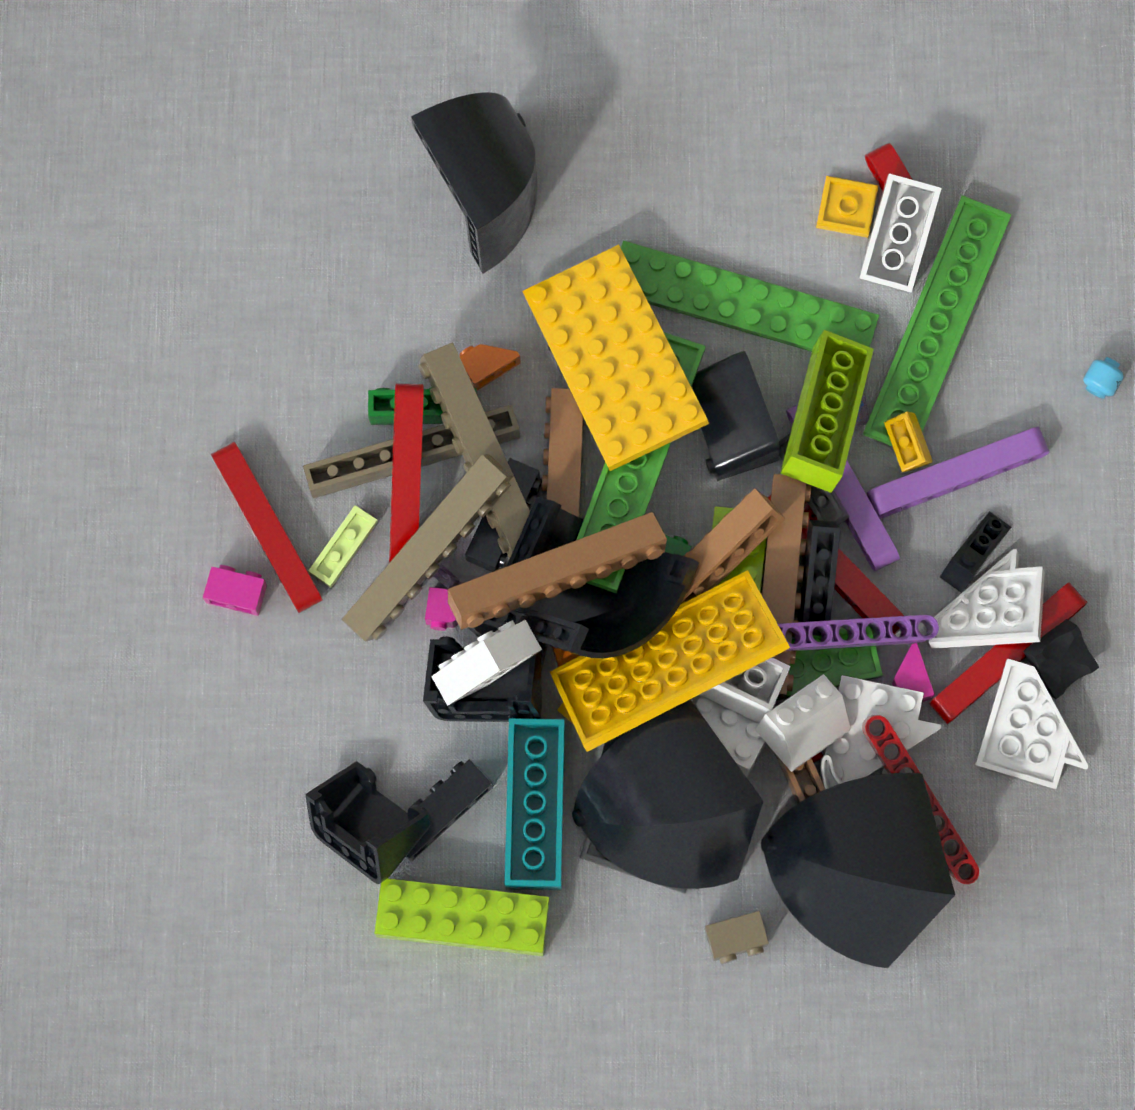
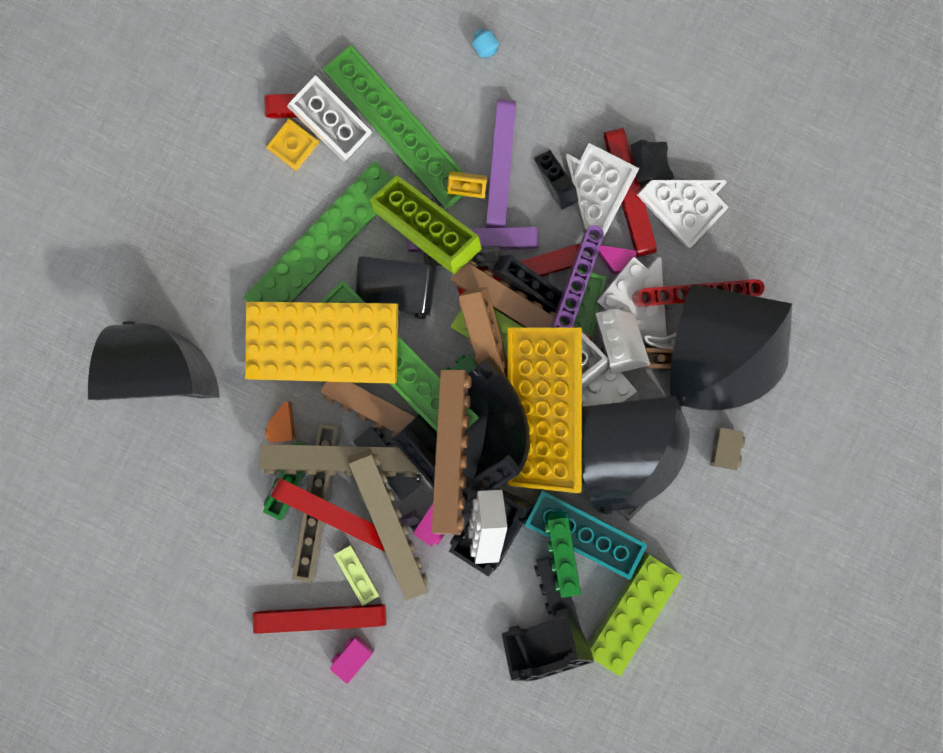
camera: 65 degrees left, 10 degrees up
none -> green brick [544,511,581,598]

